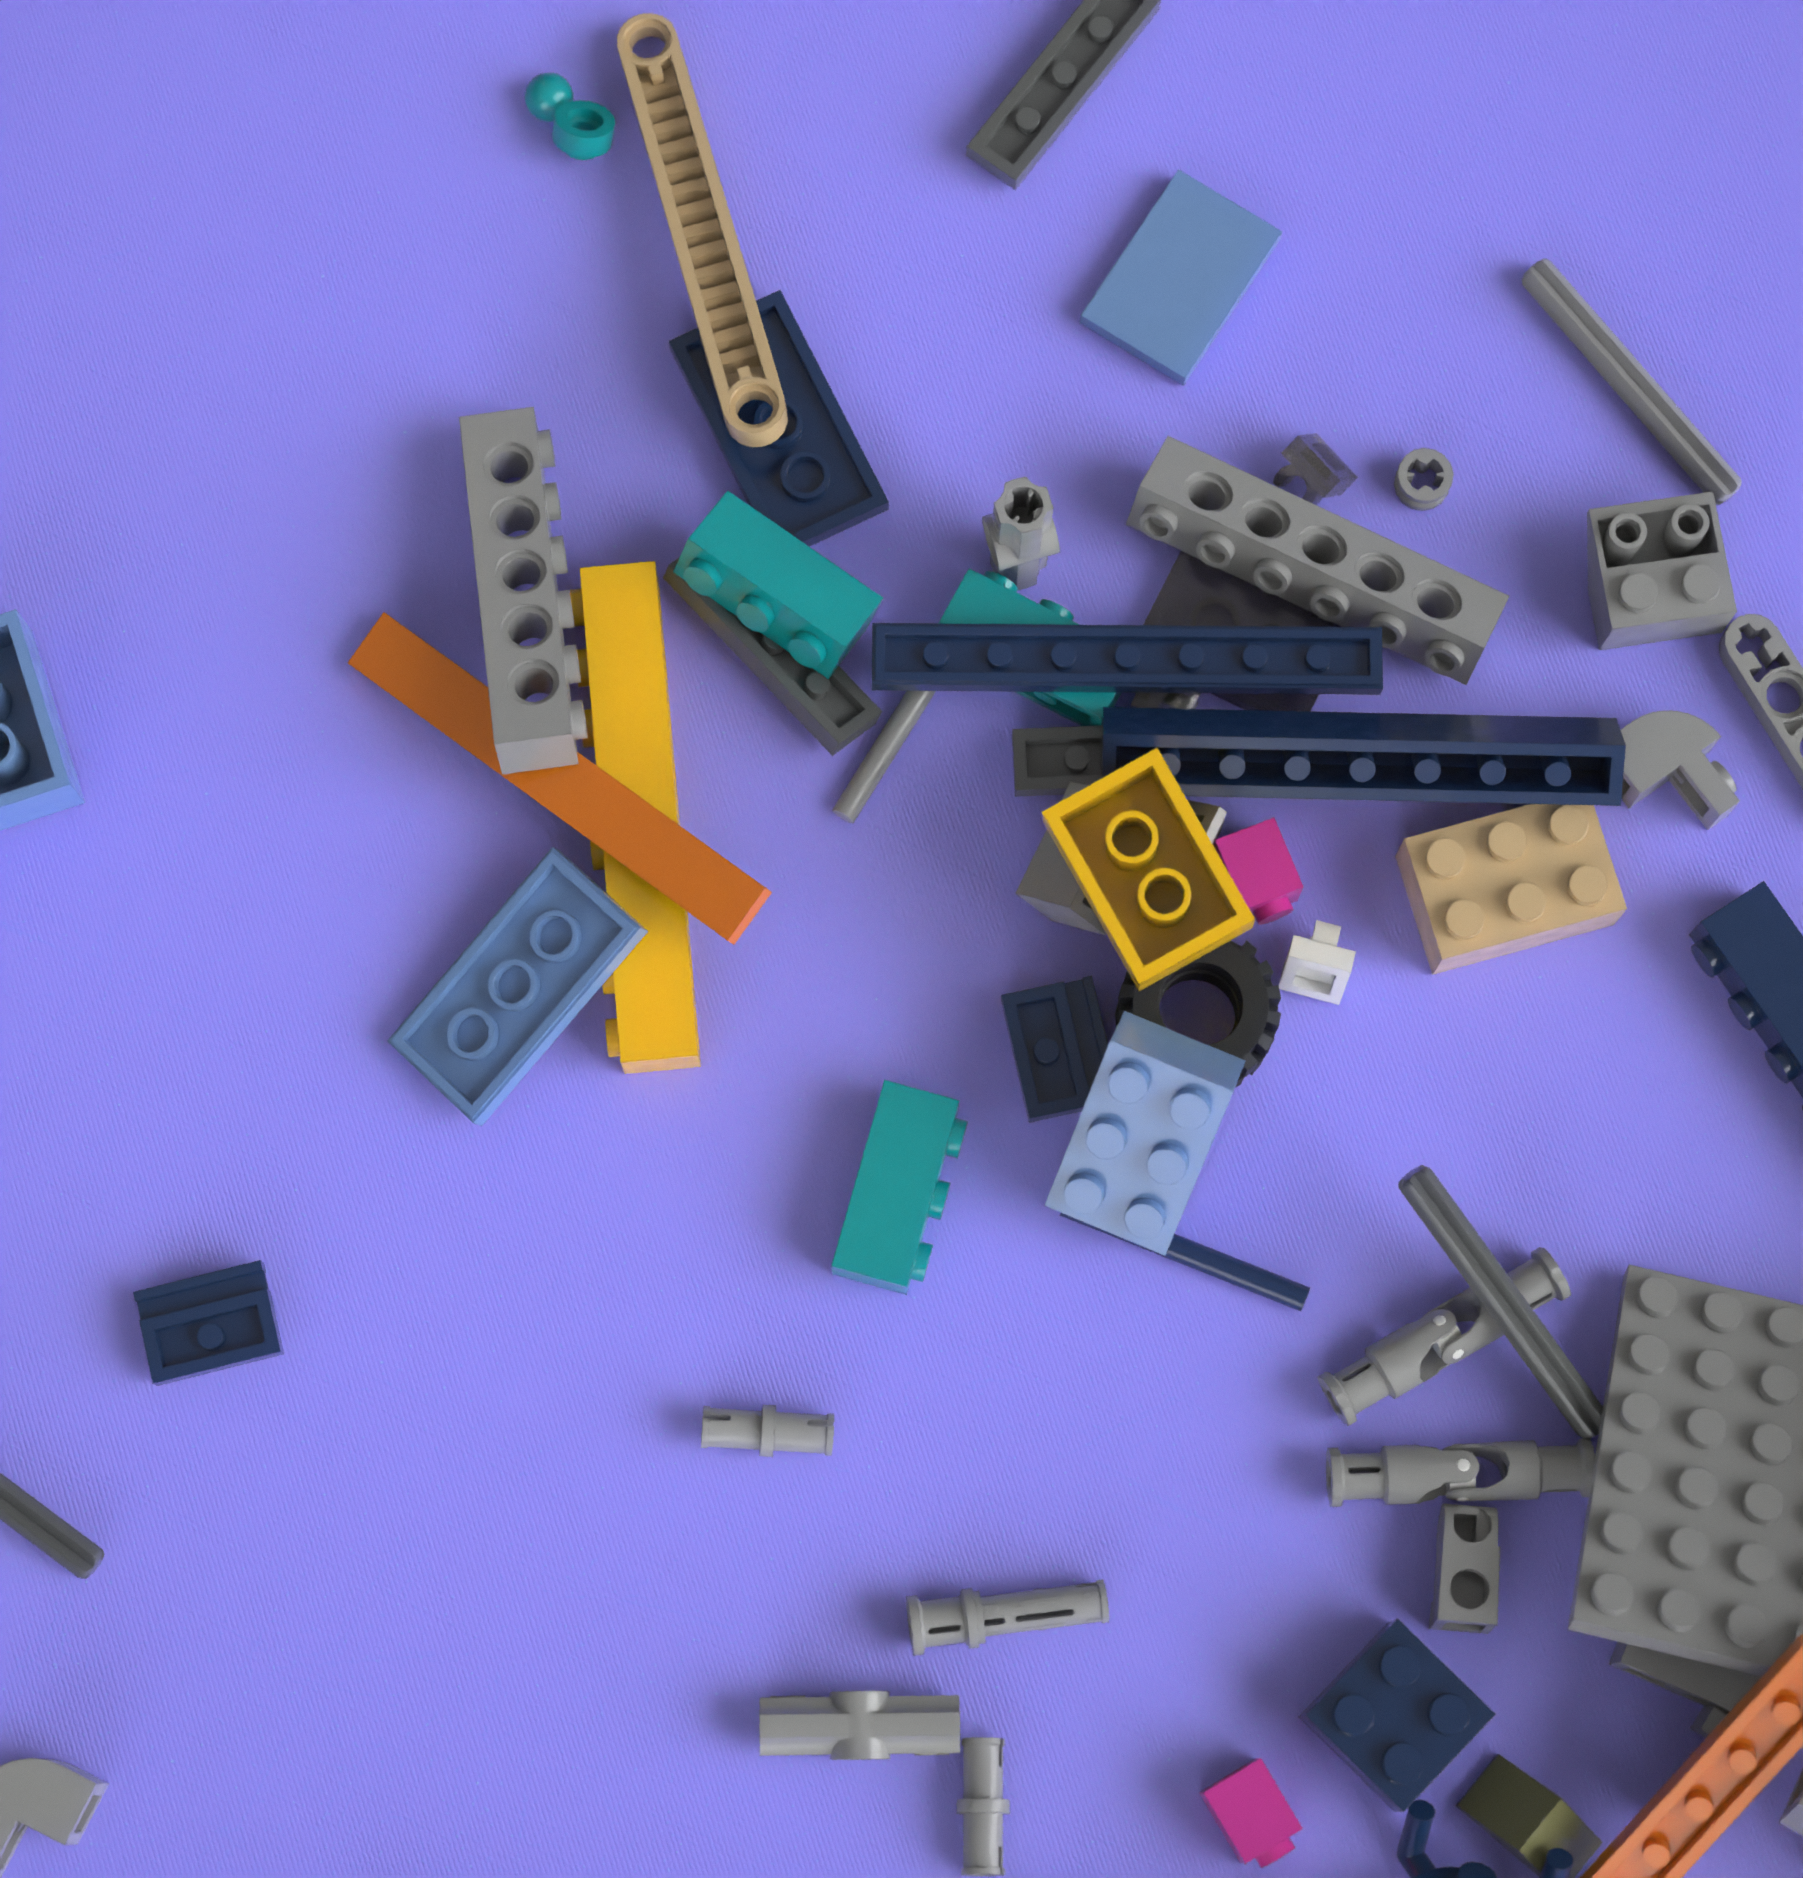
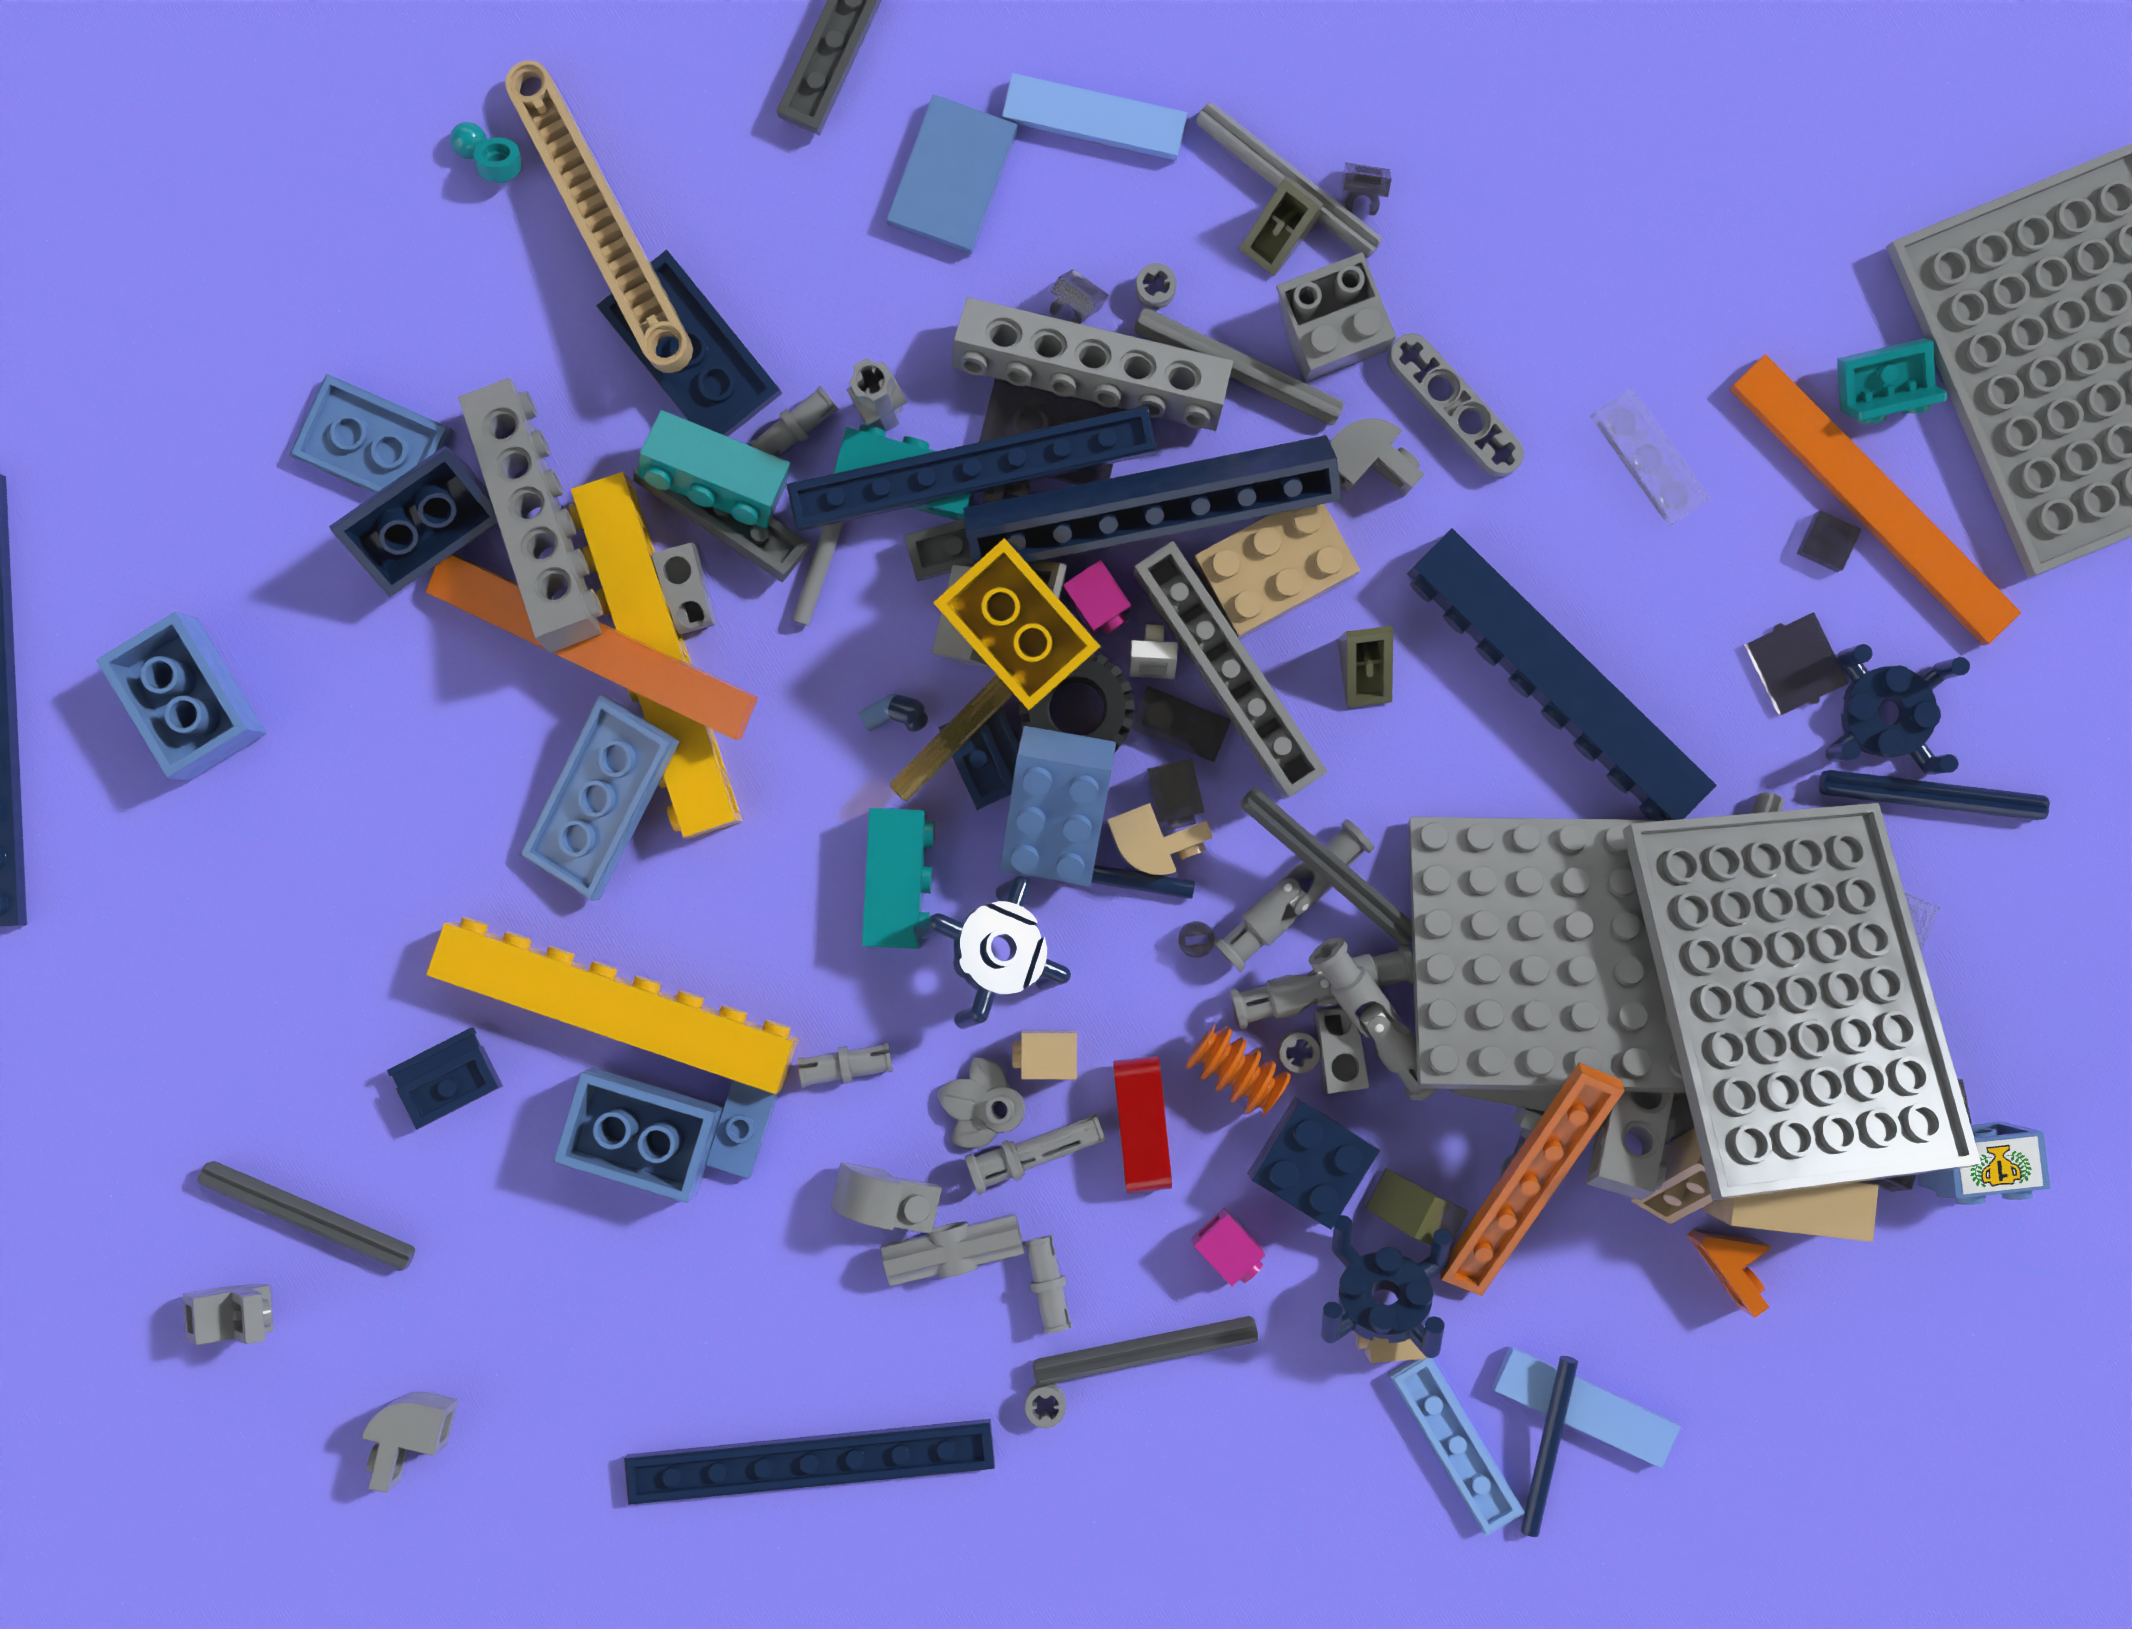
camera: 10 degrees left, 10 degrees up
none -> medium blue tile [289,373,454,494]
none -> dark blue slope [329,446,498,597]
none -> yellow brick [426,916,800,1094]
none -> medium blue brick [553,1067,724,1203]
none -> light grey leg [651,542,716,635]
none -> medium blue plate [706,1080,778,1179]
none -> light grey pin [750,386,839,457]
none -> light grey brick [831,1162,942,1233]
none -> arm [858,694,928,732]
none -> clear yellow axle [890,674,1014,801]
none -> plate [914,876,1071,1029]
none -> light grey plate [937,1057,1025,1148]
none -> light blue tile [1002,73,1188,161]
none -> tan brick [1012,1030,1077,1080]
none -> tan brick [1106,803,1213,875]
none -> red beam [1113,1056,1172,1194]
none -> clear smoke plate [1131,686,1231,763]
none -> light grey brick [1133,541,1328,800]
none -> light grey axle [1134,308,1344,425]
none -> clear smoke brick [1146,759,1204,830]
none -> clear smoke hinge [1178,921,1215,958]
none -> orange piece [1186,1023,1291,1117]
none -> olive slope [1239,176,1323,276]
none -> light grey bush [1277,1031,1320,1074]
none -> light grey piece [1309,937,1438,1101]
none -> olive slope [1337,626,1393,708]
none -> clear smoke tile [1342,162,1392,216]

